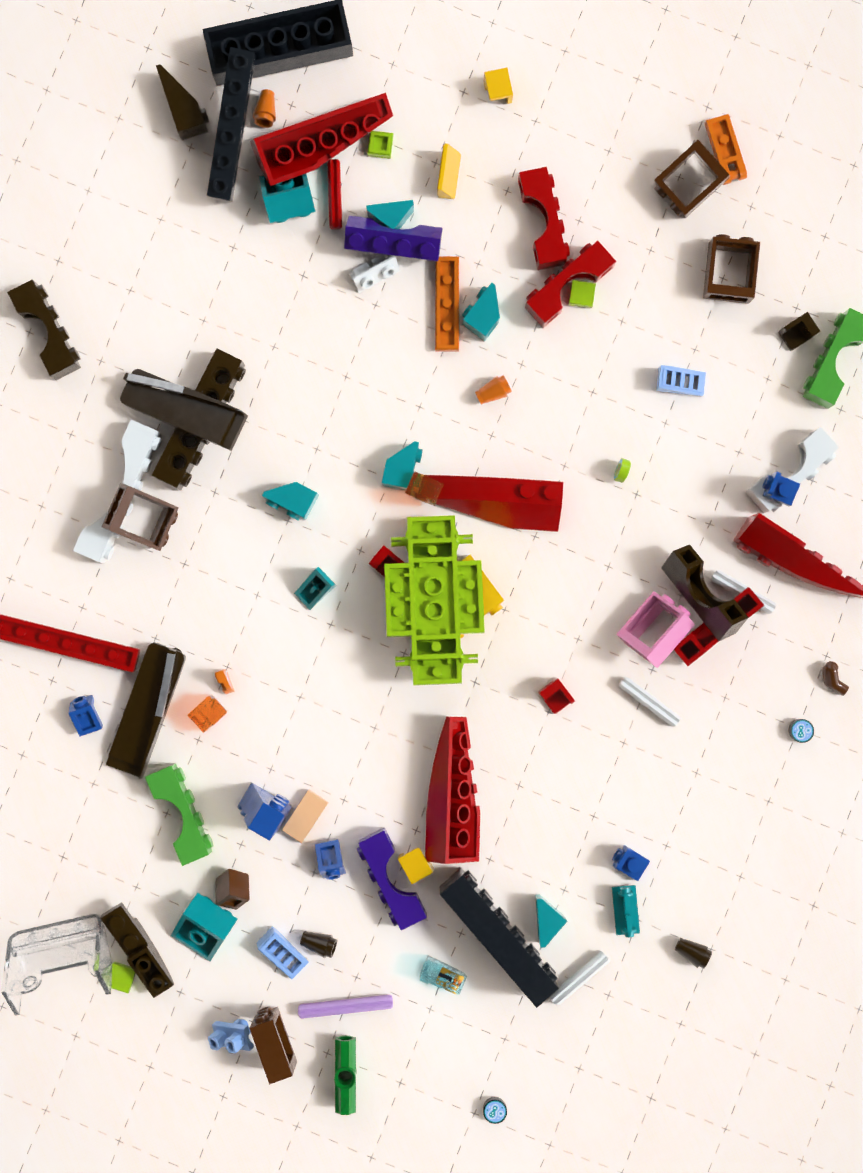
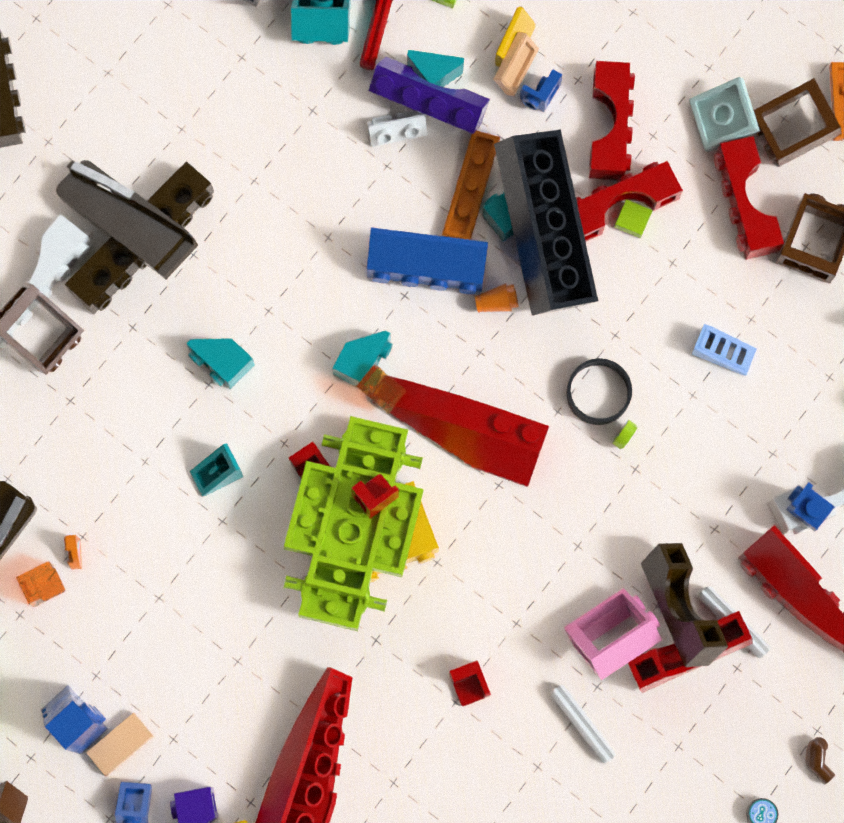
camera: 15 degrees right, 10 degrees down
none -> red panel [351,474,399,519]
none -> blue slope [367,227,488,295]
none -> light nougat tile [493,31,539,96]
none -> black brick [494,129,599,316]
none -> blue bracket [520,69,562,112]
none -> black tyre [566,358,632,425]
none -> light aqua plate [689,76,760,153]
none -> red arch [714,136,784,260]

